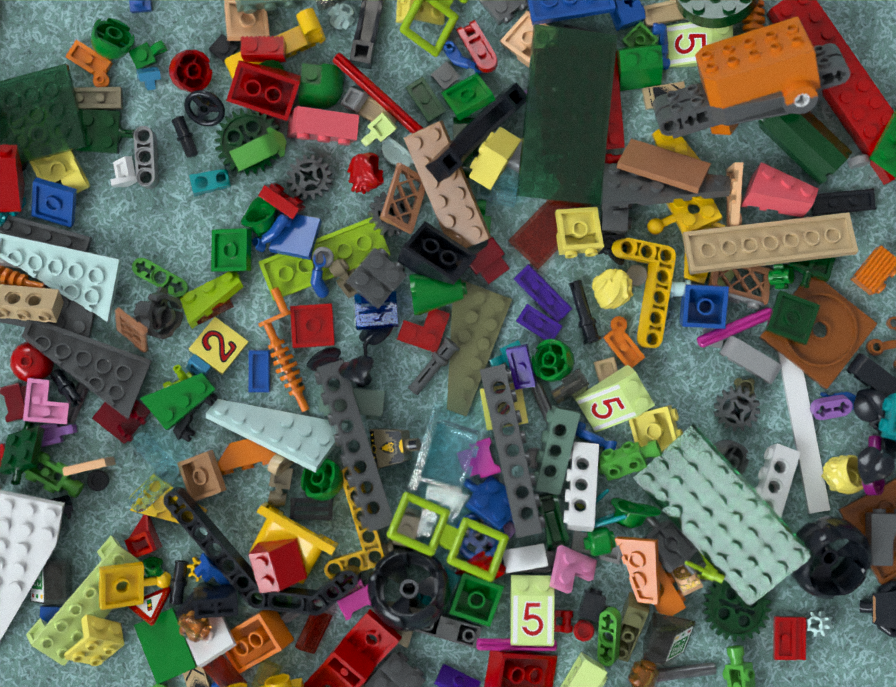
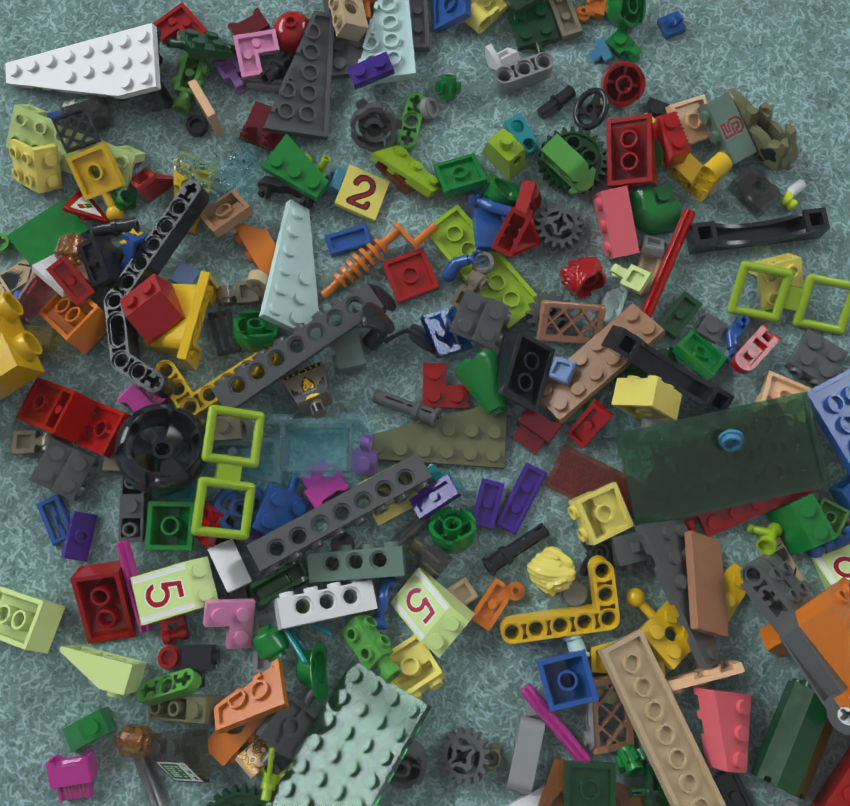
camera: 75 degrees right, 10 degrees down
nougat window [115,307,148,353] -> none
clear red plate [295,612,332,654] -> none
light aqua gear [328,3,355,30] -> none
none -> red plate [46,255,97,306]
none -> black window [51,106,101,154]
none -> medium blue tile [169,261,200,284]
none -> dark purple plate [346,52,395,90]
none -> medium lavender plate [352,433,379,476]
none -> light grey tile [419,96,439,120]
none -> green gear [435,74,461,100]
none -> lime torso [482,128,526,181]
none -> red slope [491,206,541,258]
none -> medium blue tile [547,356,578,386]
none -> red plate [566,400,614,449]
none -> dark azure plate [718,429,744,451]
none -> lime piece [747,523,783,555]

